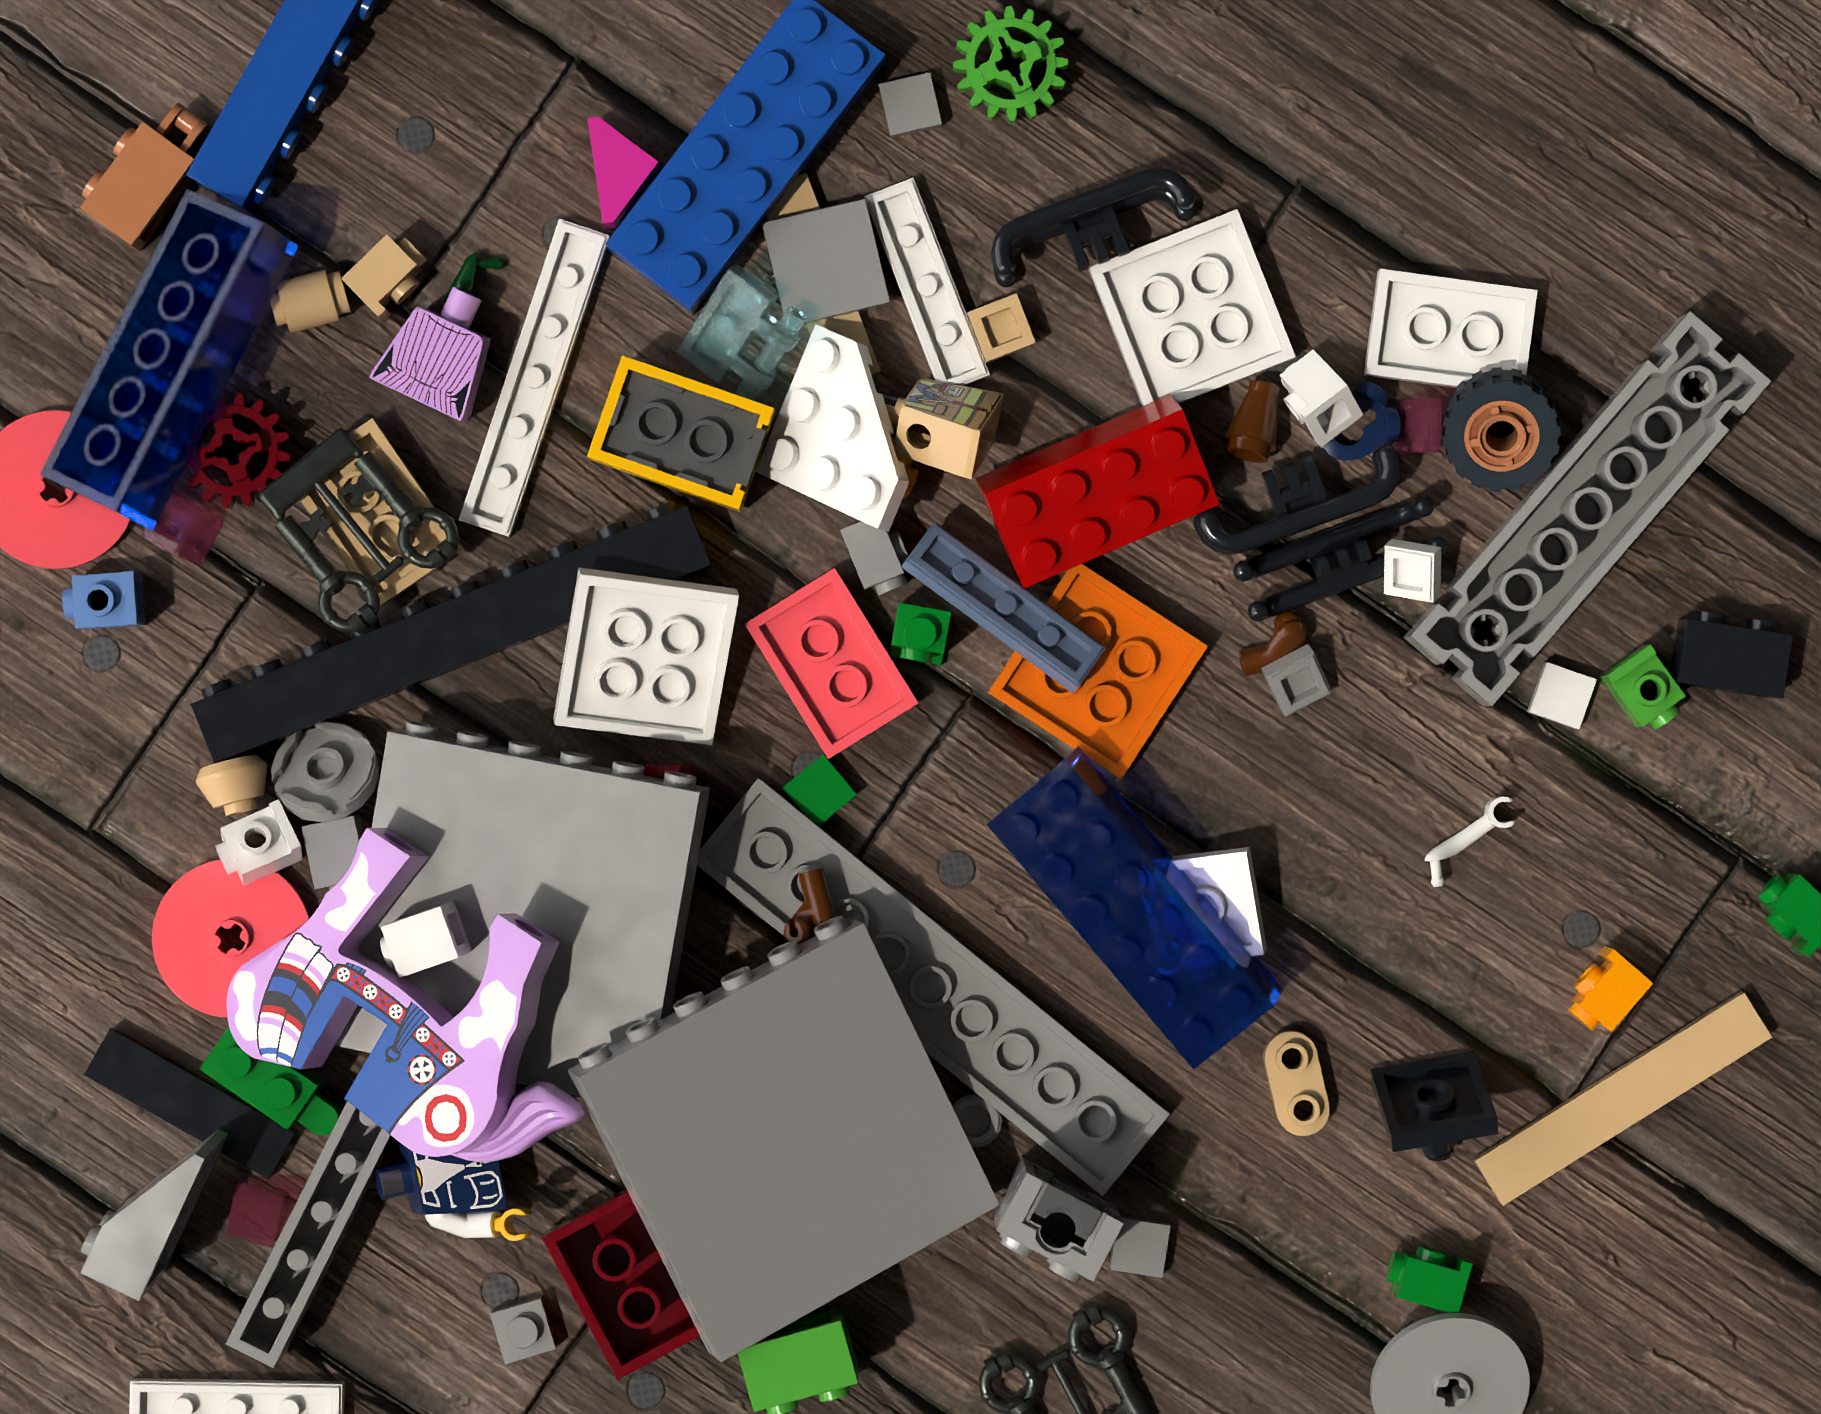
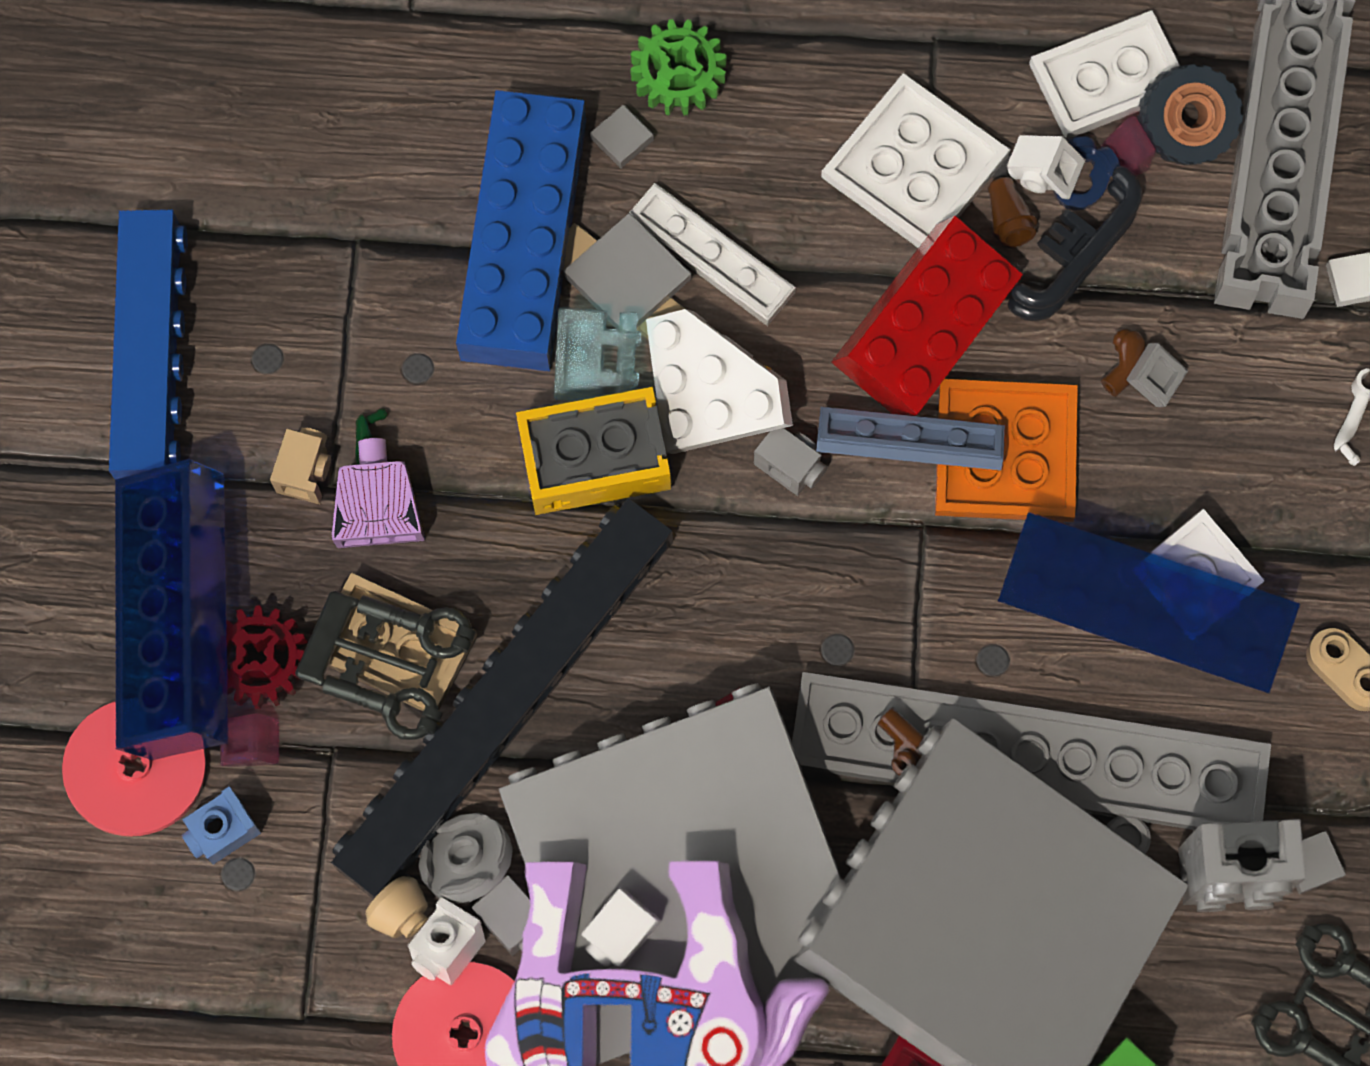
camera: 30 degrees left, 15 degrees down
nougat brick [80,103,210,251] -> none
tan brick [269,269,351,334] -> none
white tile [459,219,610,538] -> none
white plate [553,568,739,745] -> none
dark pink slope [588,116,661,230] -> none
coral plate [745,568,918,759] -> none
green tile [782,754,857,826] -> none
tan torso [879,379,1004,479] -> none
green brick [889,603,951,665] -> none
tan plate [967,293,1036,363] -> none
black piece [991,167,1196,288] -> none
black piece [1233,496,1449,622] -> none
white tile [1384,539,1441,603] -> none

